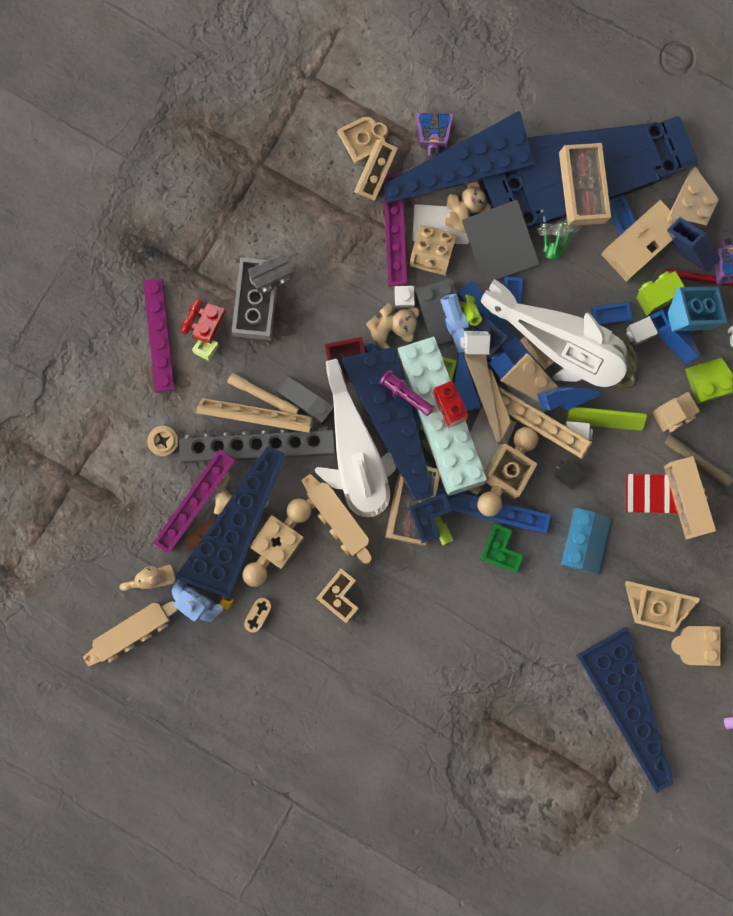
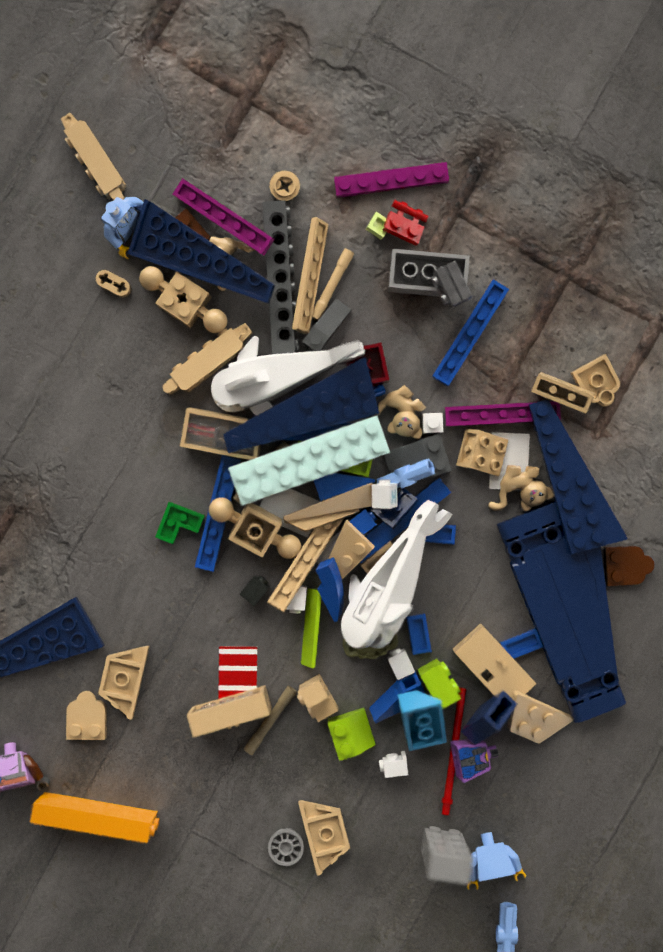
camera: 85 degrees right, 5 degrees up
tan animal [119,565,175,591] -> none
tan brick [316,569,359,624] -> none
magenta pin [380,370,435,416] -> none
dark blue plate [408,493,451,544] -> none
torso [416,113,453,158] -> none
red brick [432,380,469,429] -> none
lime bar [434,516,454,546] -> none
lime bar [460,294,482,326] -> none
dark grey piece [462,200,539,284] -> none
plant [535,219,582,260] -> none
brick [559,143,611,226] -> none
dark azure slope [561,508,611,575] -> none
none -> blue plate [432,279,509,387]
none -> reddish brown plate [604,546,655,586]

